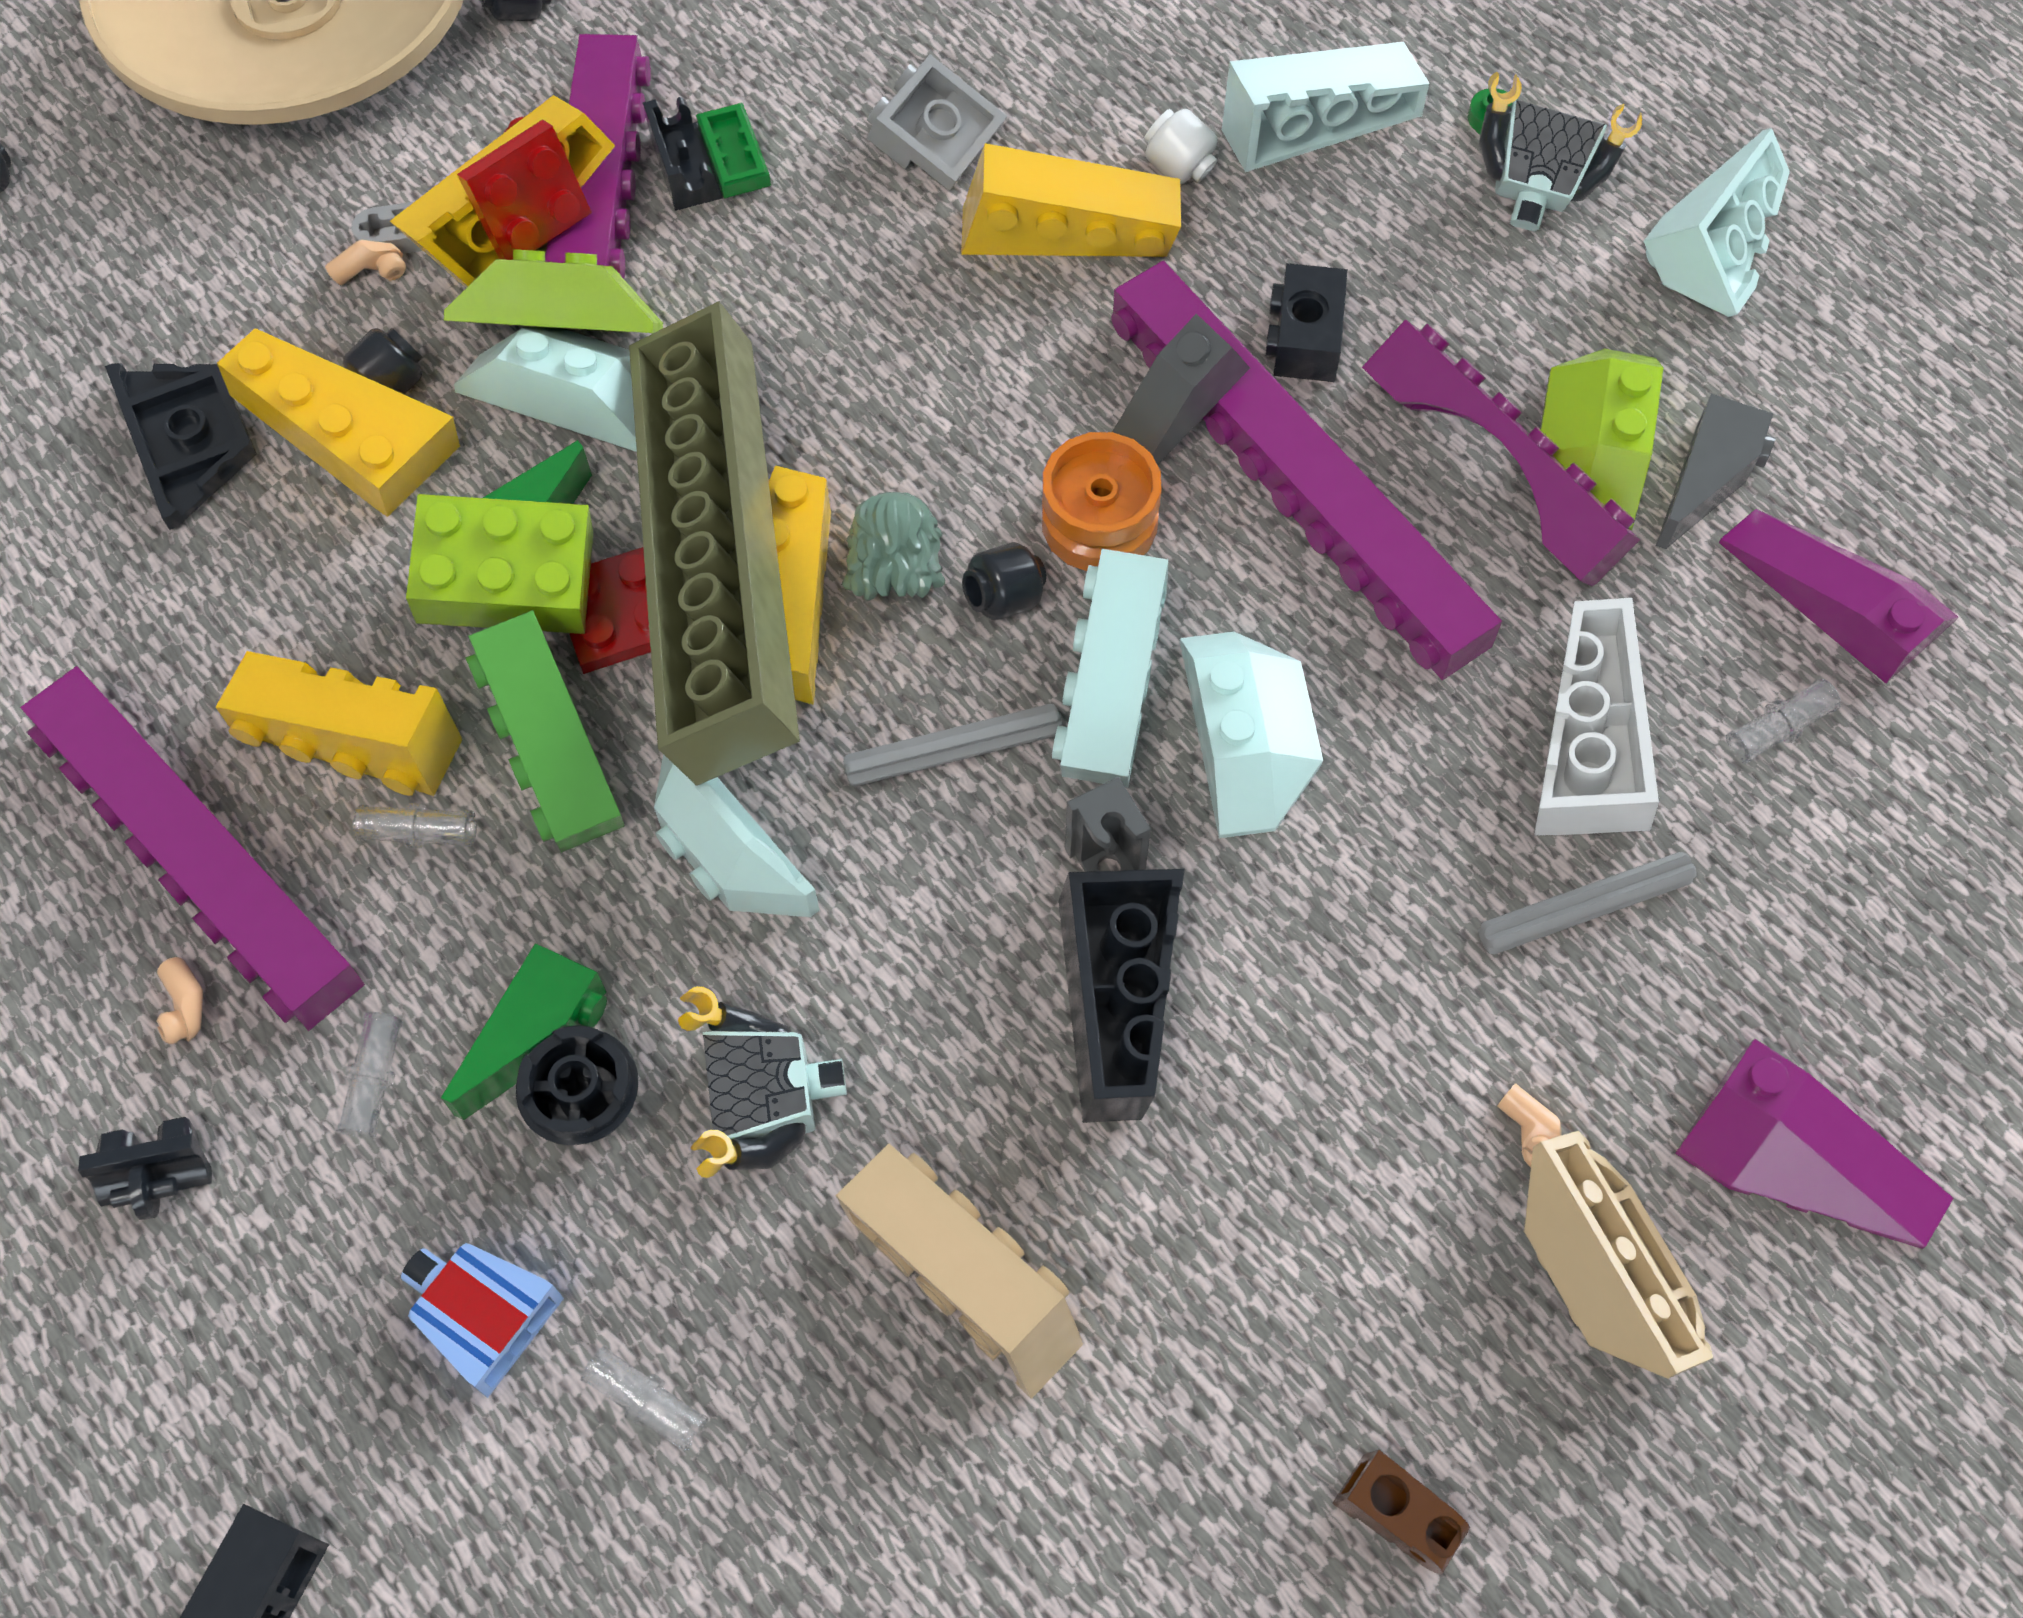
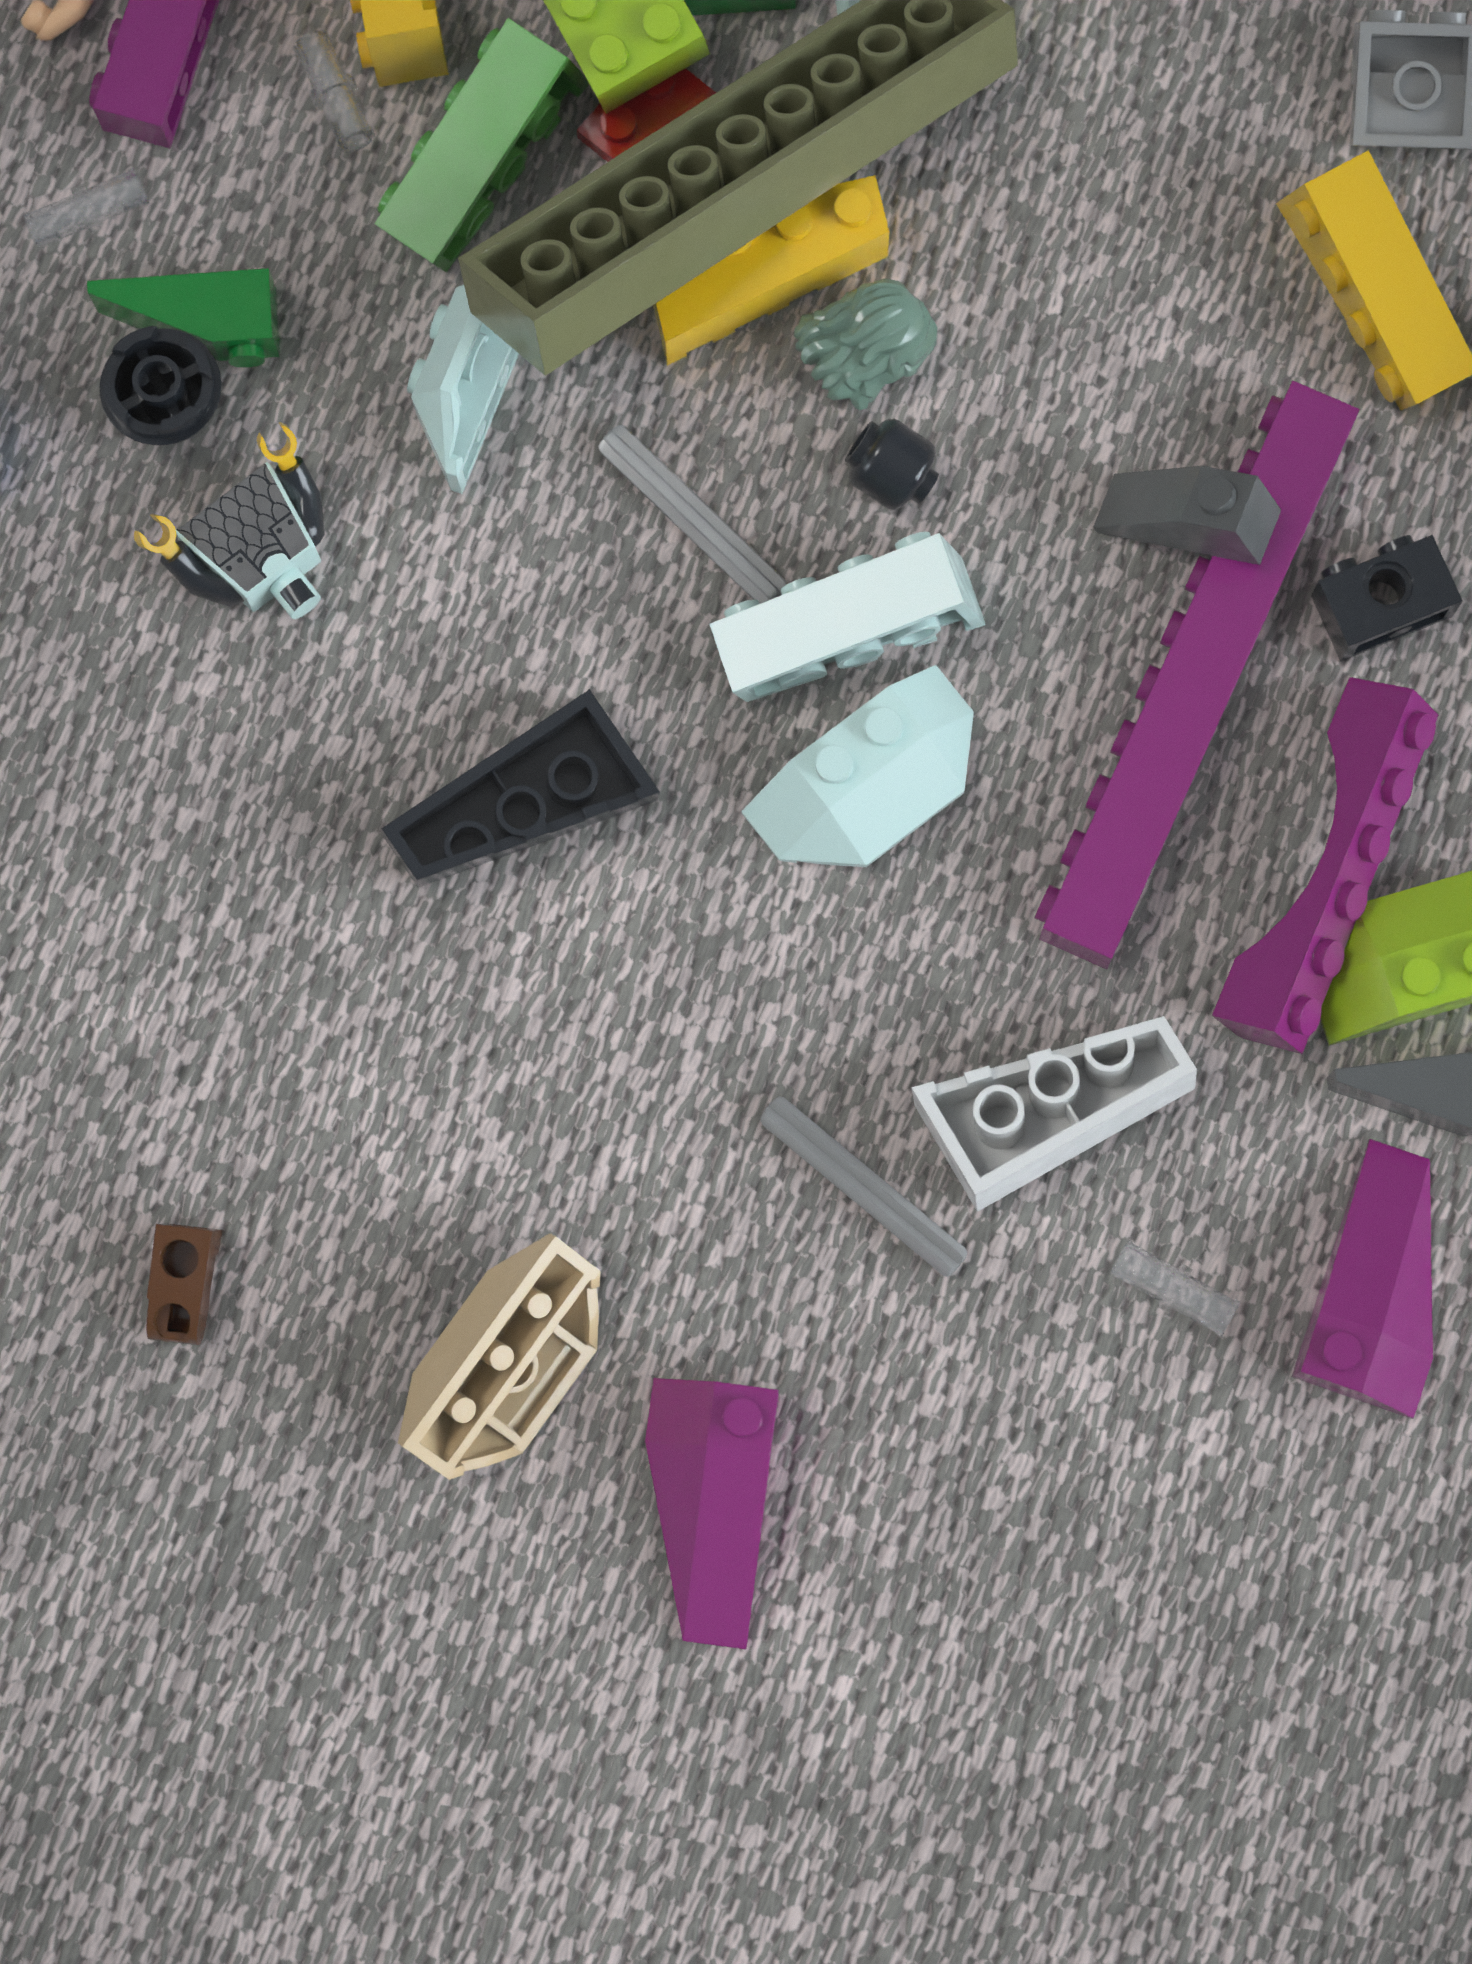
camera: 65 degrees right, 15 degrees up
tan wedge [835,1144,1083,1399] -> none
orange wheel [1042,432,1161,571] -> none
dark grey hinge [1065,777,1151,872] -> none
light nougat arm [1497,1084,1562,1167] -> none

